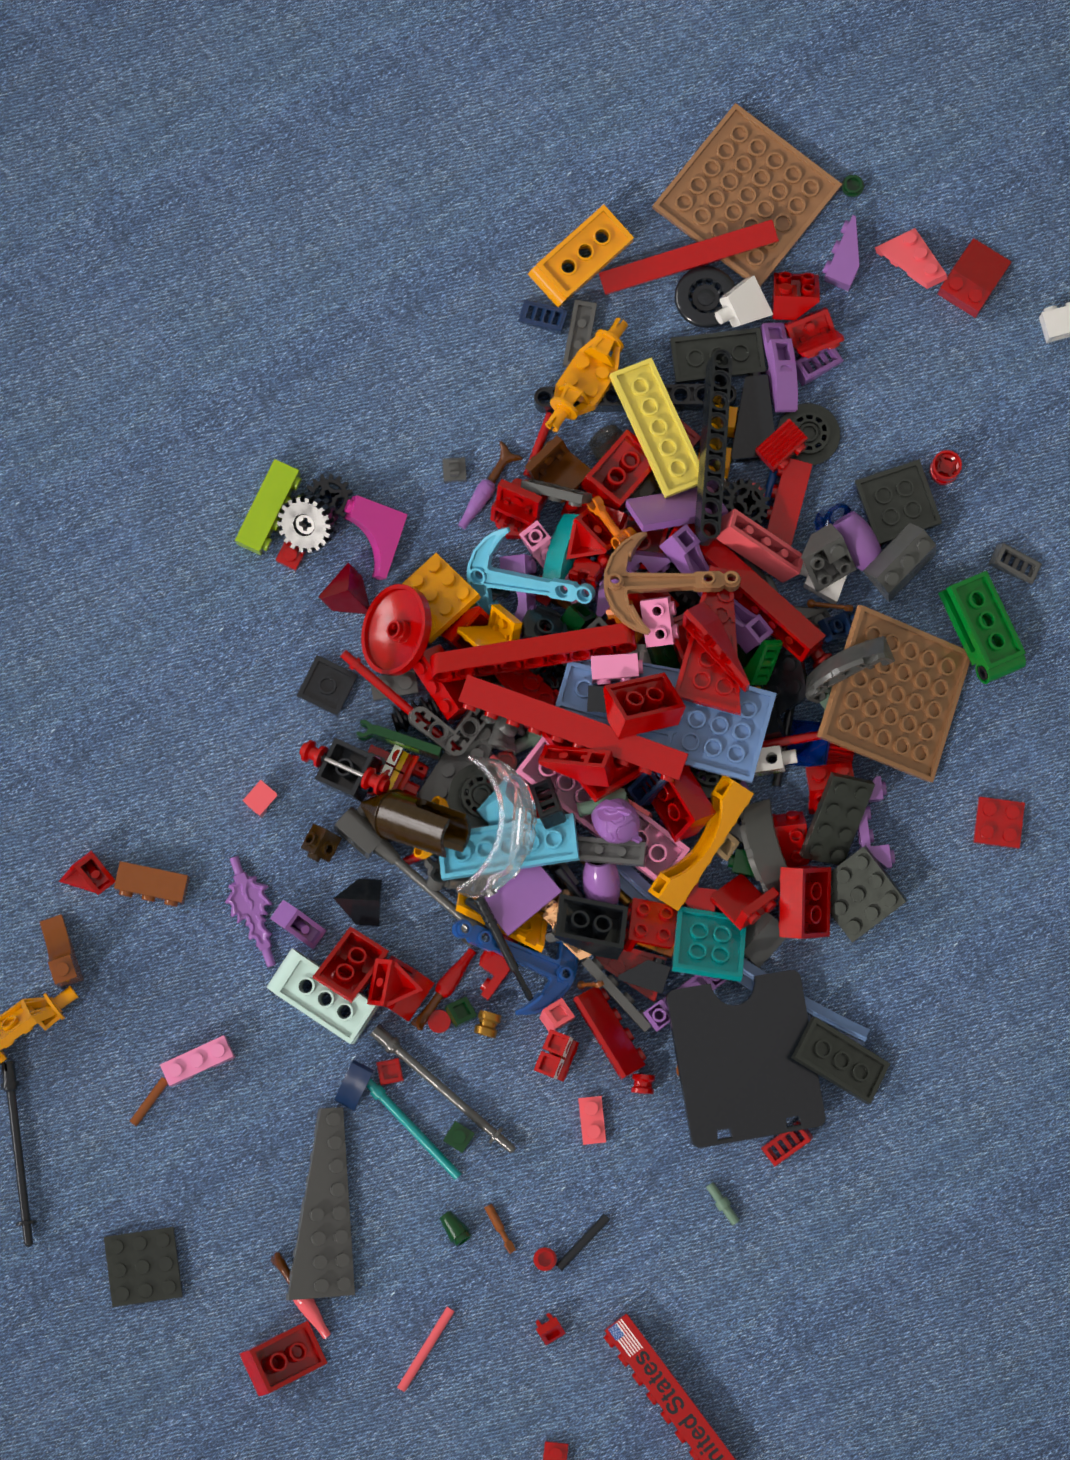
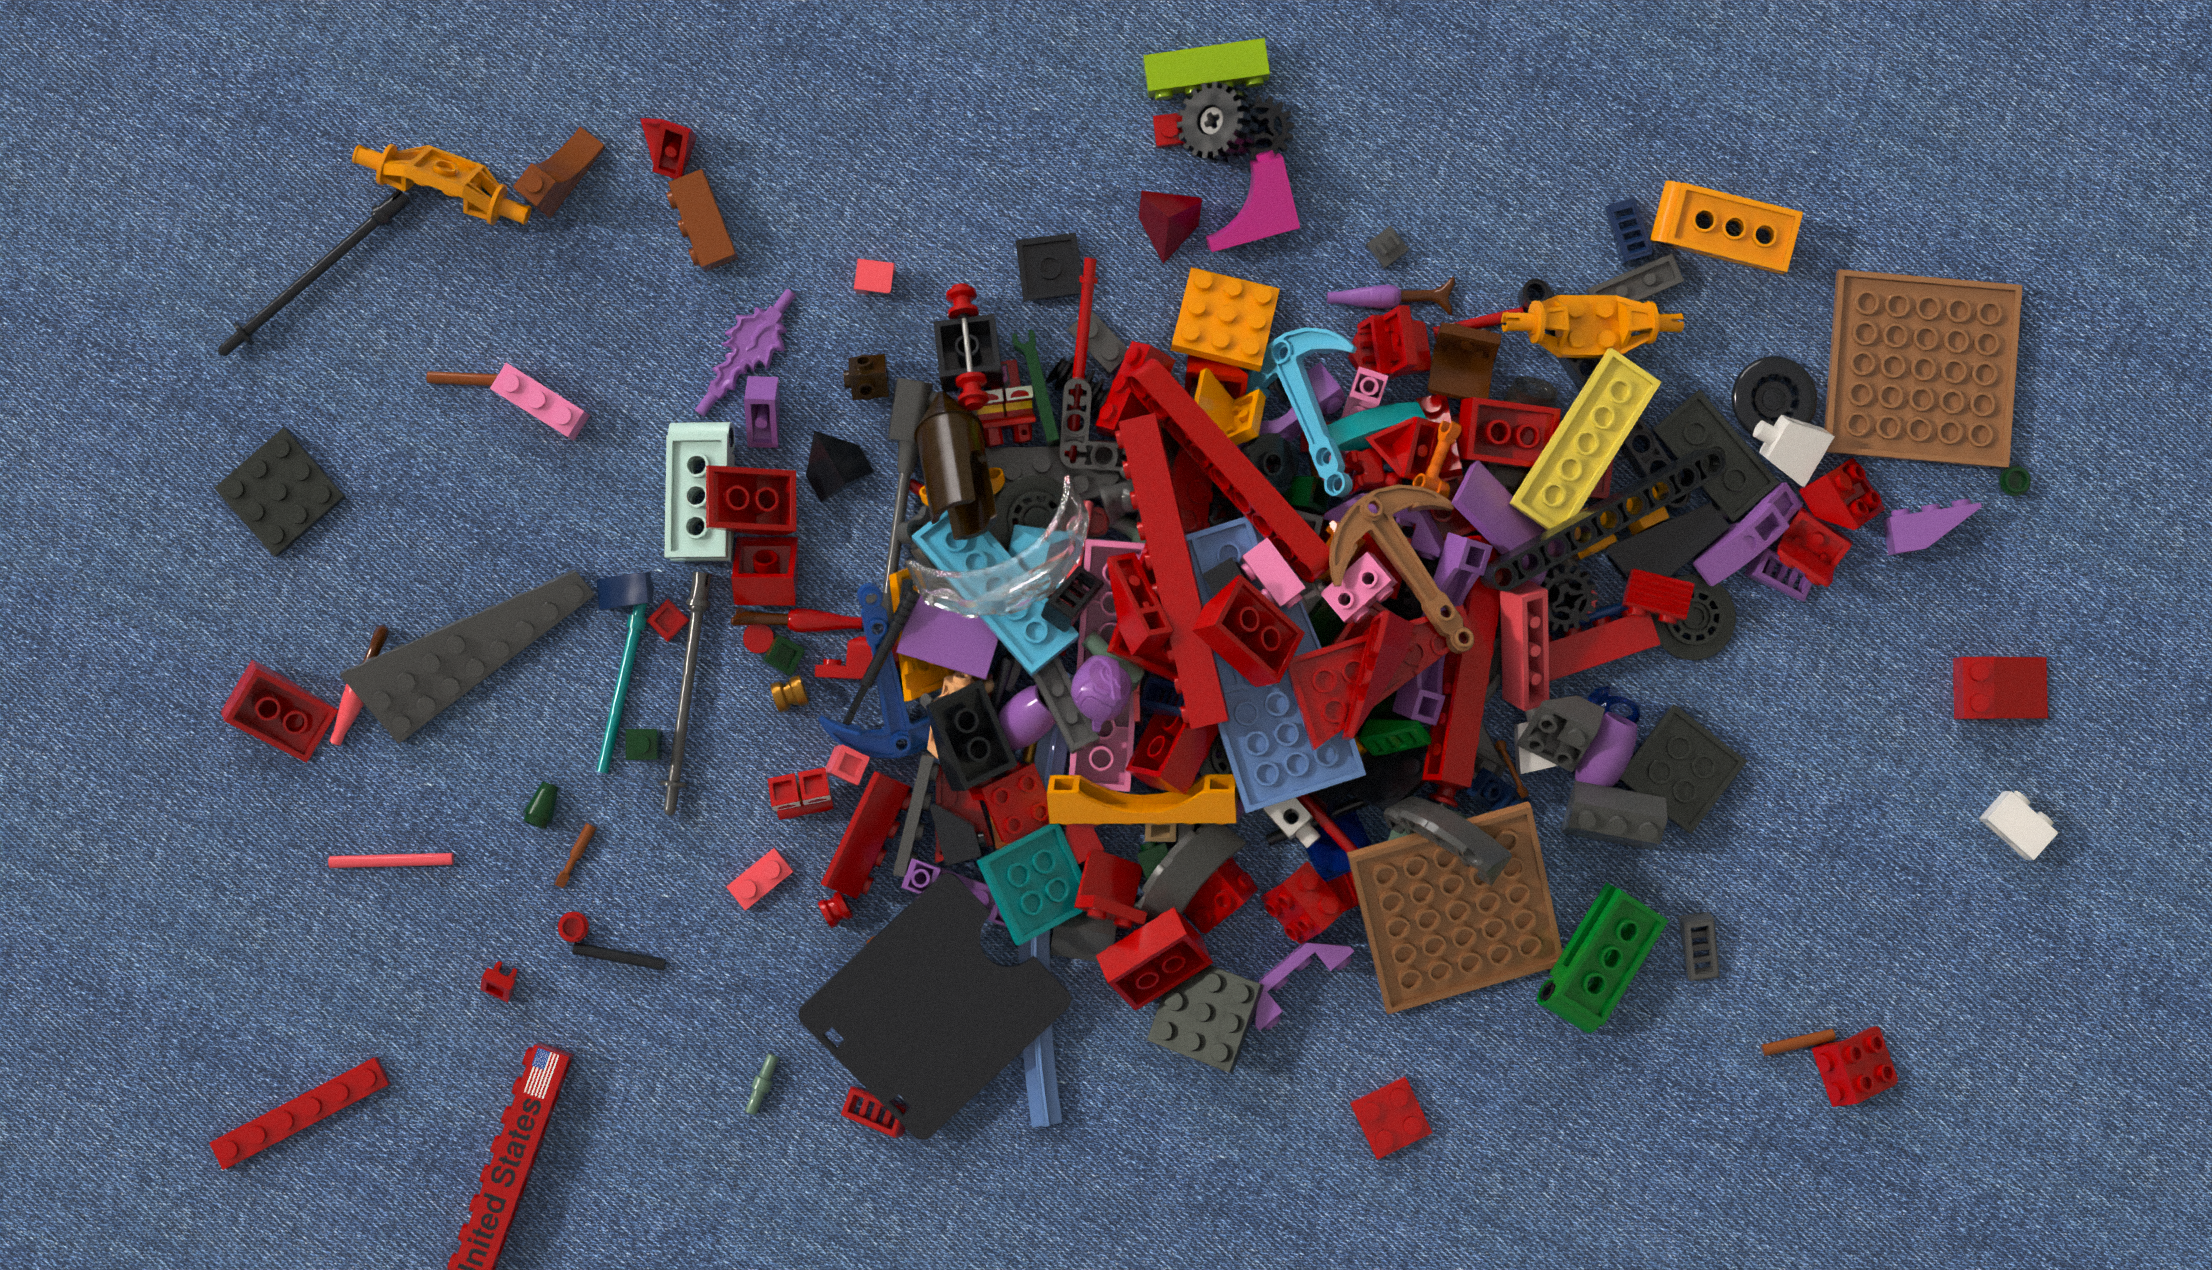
camera: 60 degrees right, 5 degrees up
red dish [361,584,432,676] -> none
red slope [367,958,423,1007] -> none
dark grey plate [521,478,593,507] -> none
dark orange hinge [577,980,604,990] -> none
red tile [599,219,779,295] -> none
pearl dark grey plate [791,1017,890,1104] -> none
pearl dark grey plate [799,772,875,865] -> none
coral wing [875,228,947,289] -> none
red wheel [929,450,962,485] -> none

